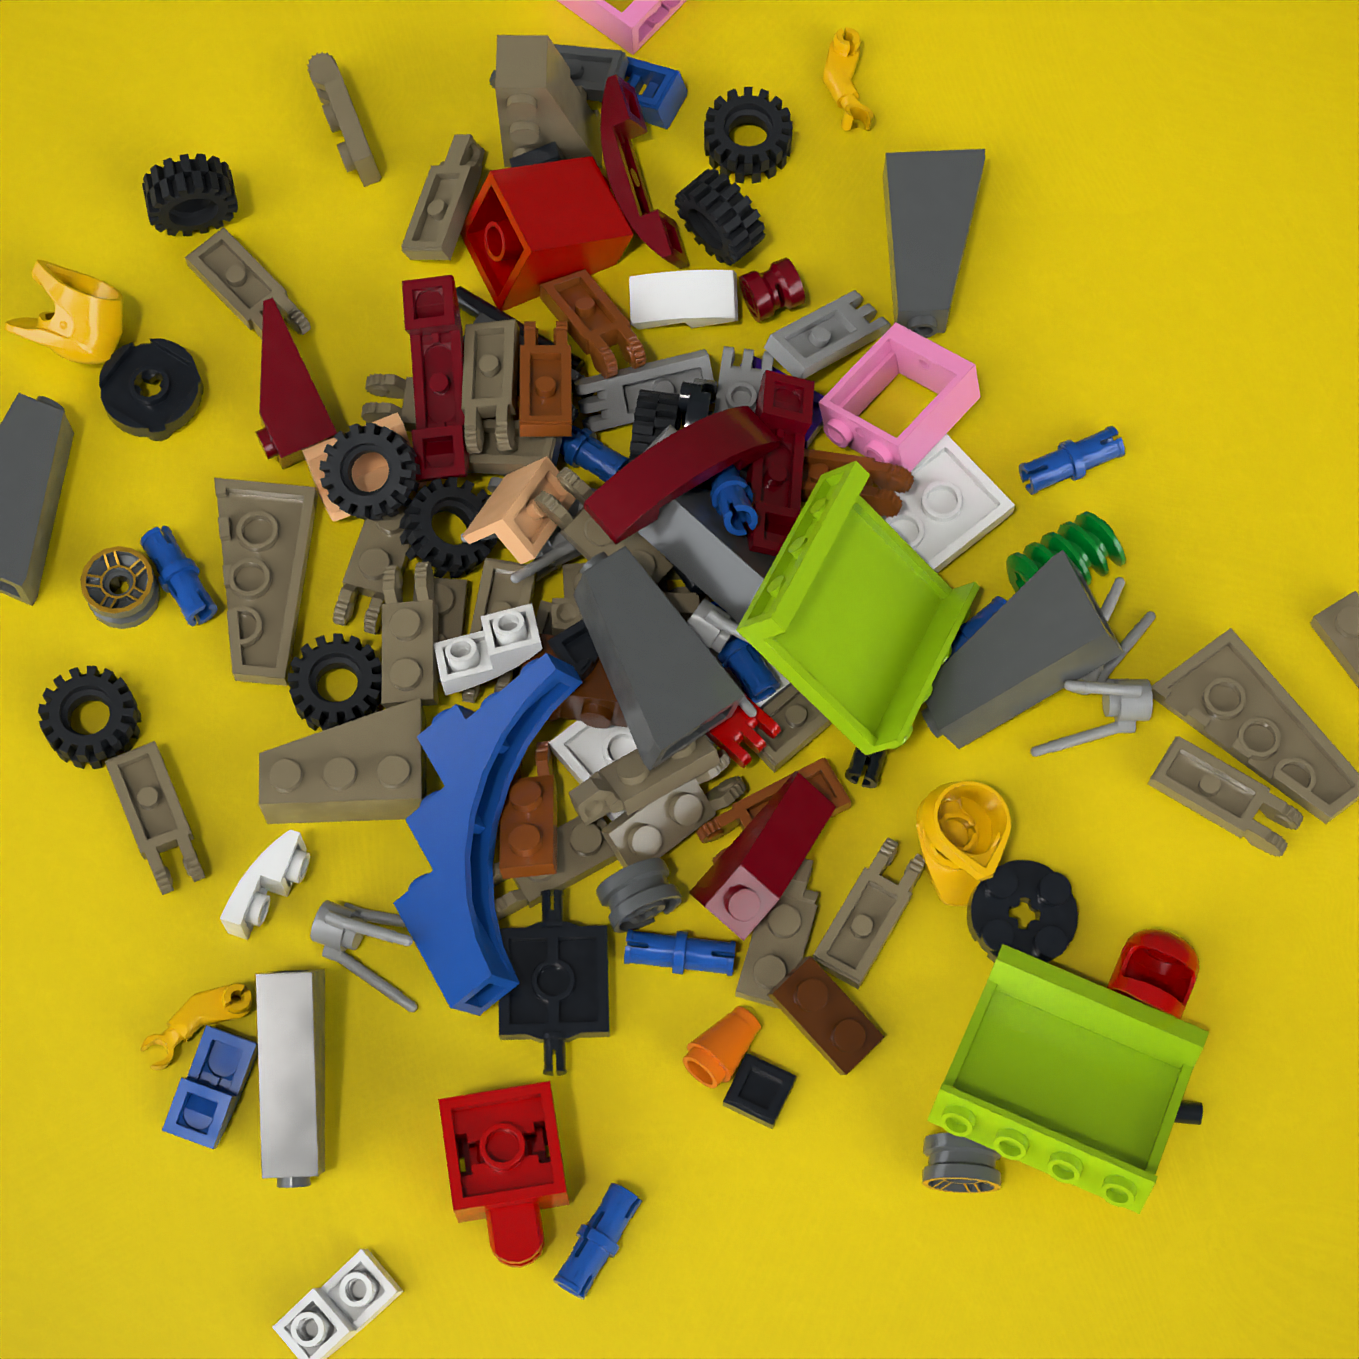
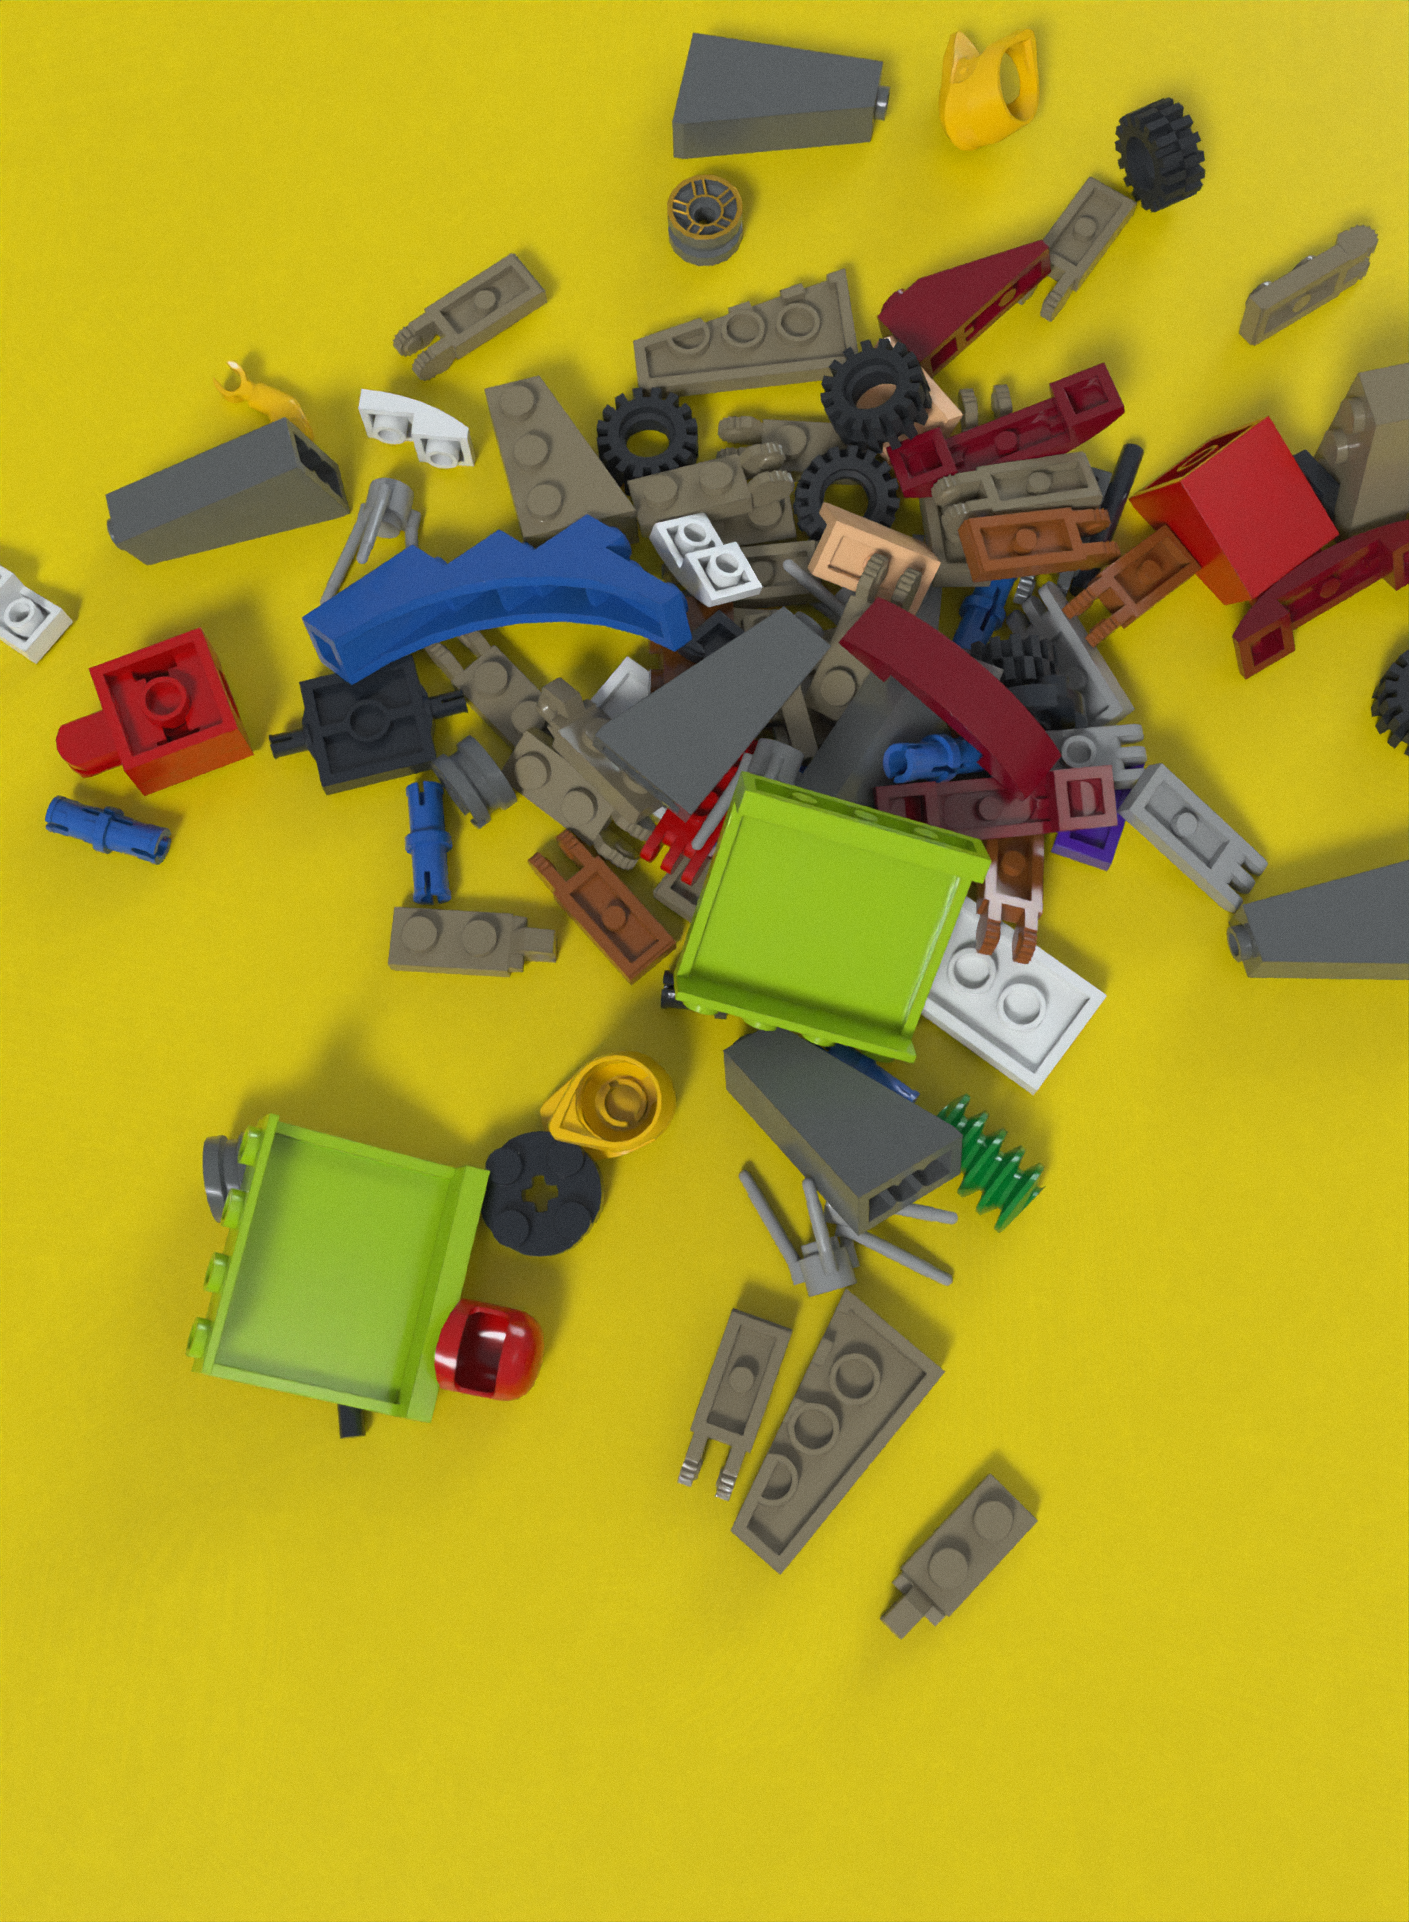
camera: 80 degrees right, 5 degrees up
black tyre [38,666,141,769] -> none
black plate [99,338,204,441] -> none
blue pin [140,526,218,626] -> none
blue slope [162,1025,258,1149] -> none
dark tan hinge [401,134,485,260] -> none
dark orange hinge [499,741,557,879] -> none
white slope [629,270,738,330] -> none
black tyre [675,169,765,265] -> none
orange cone [683,1006,761,1088] -> none
dark red slope [689,771,836,941] -> none
black tile [723,1053,797,1129] -> none
dark red wheel [739,257,805,322] -> none
reddish brown plate [767,956,884,1075] -> none
dark tan hinge [812,837,925,989] -> none
bright pink window [819,322,981,472] -> none
blue pin [1019,426,1125,495] -> none

